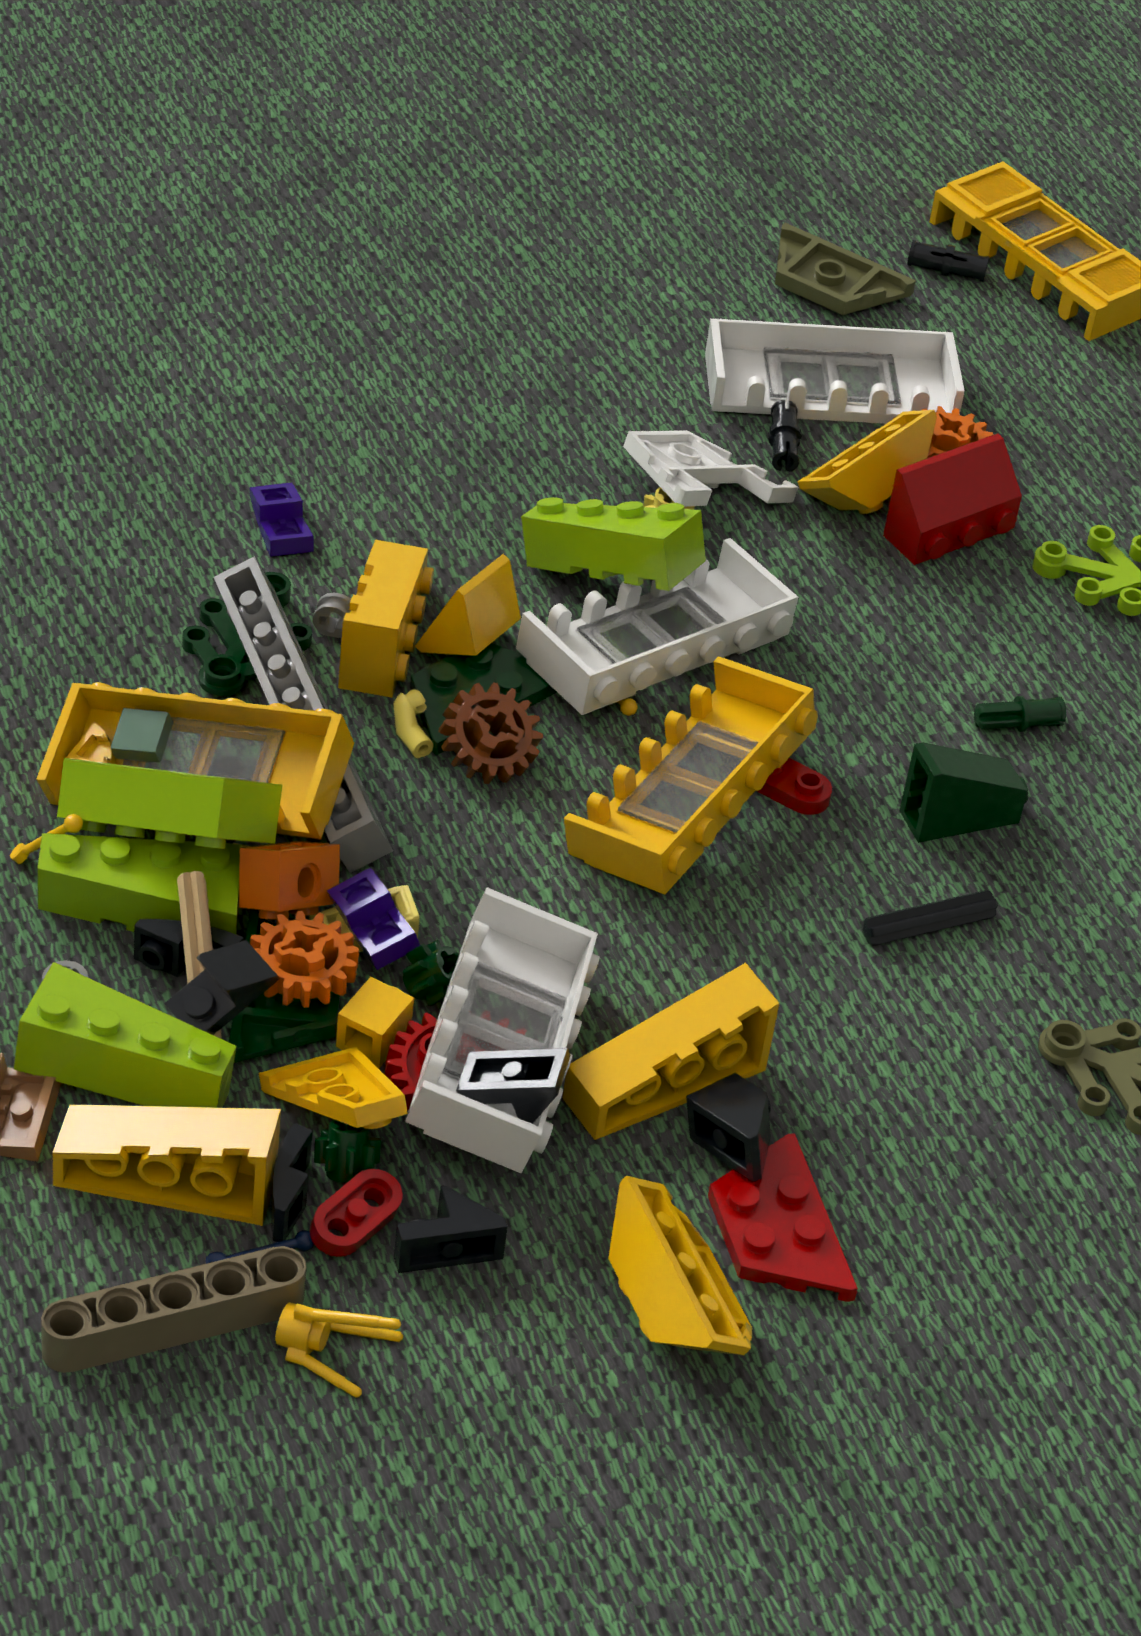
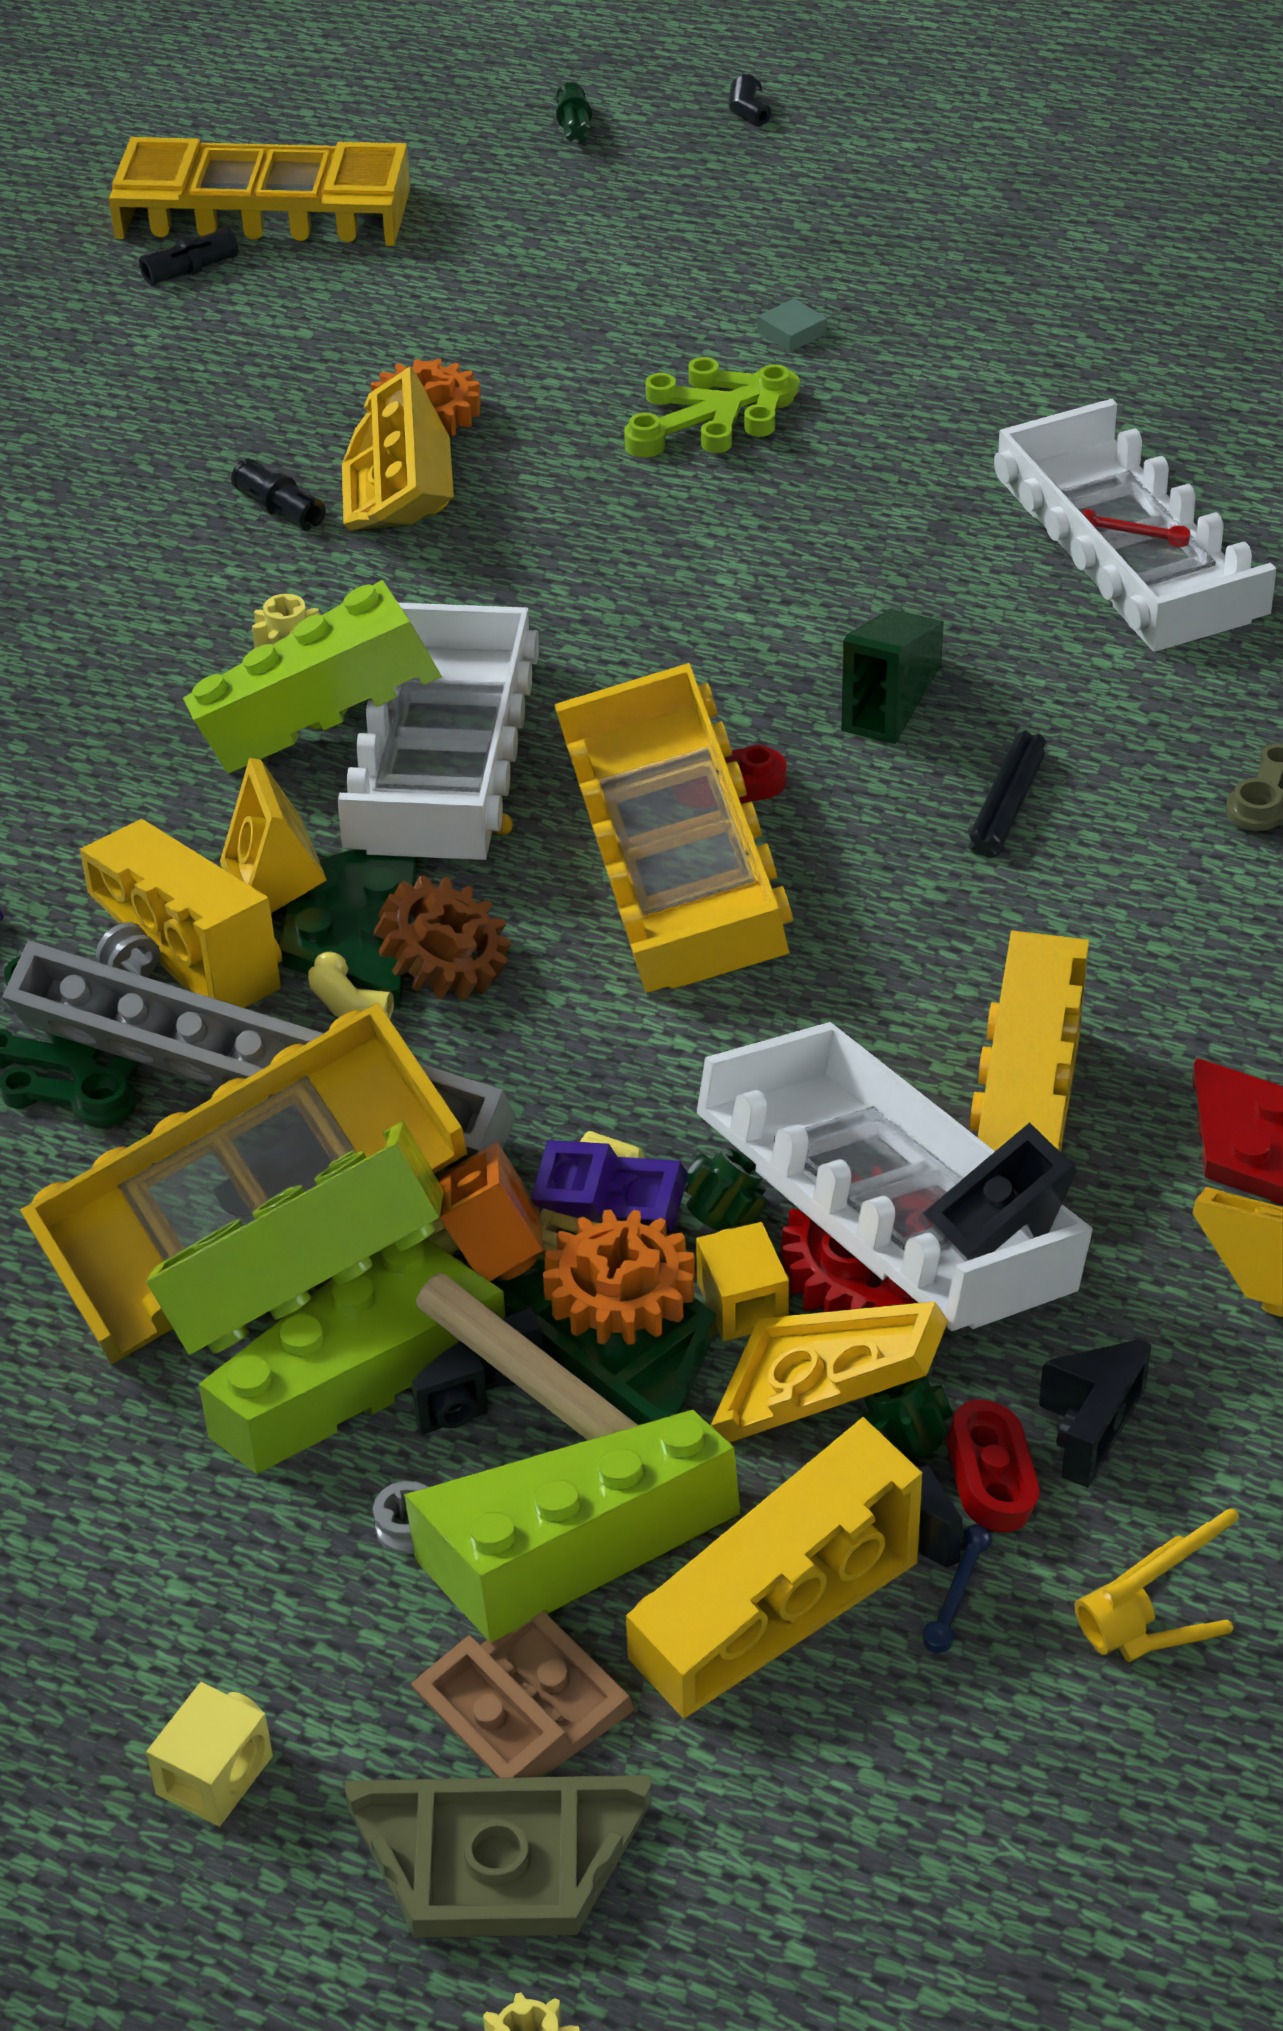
camera: 40 degrees left, 0 degrees up
yellow hinge [10,814,83,864] -> none
dark tan beam [41,1246,307,1373] -> none
yellow tile [66,723,116,764] -> none
sand green tile [110,708,173,763] -> none
black slope [164,940,280,1035] -> none
white wing [623,430,799,507] -> none
black slope [686,1073,771,1182] -> none
white window [705,318,965,424] -> none
olive wing [775,223,916,315] -> none
red slope [883,433,1022,565] -> none
dark green axle [974,696,1066,732] -> none

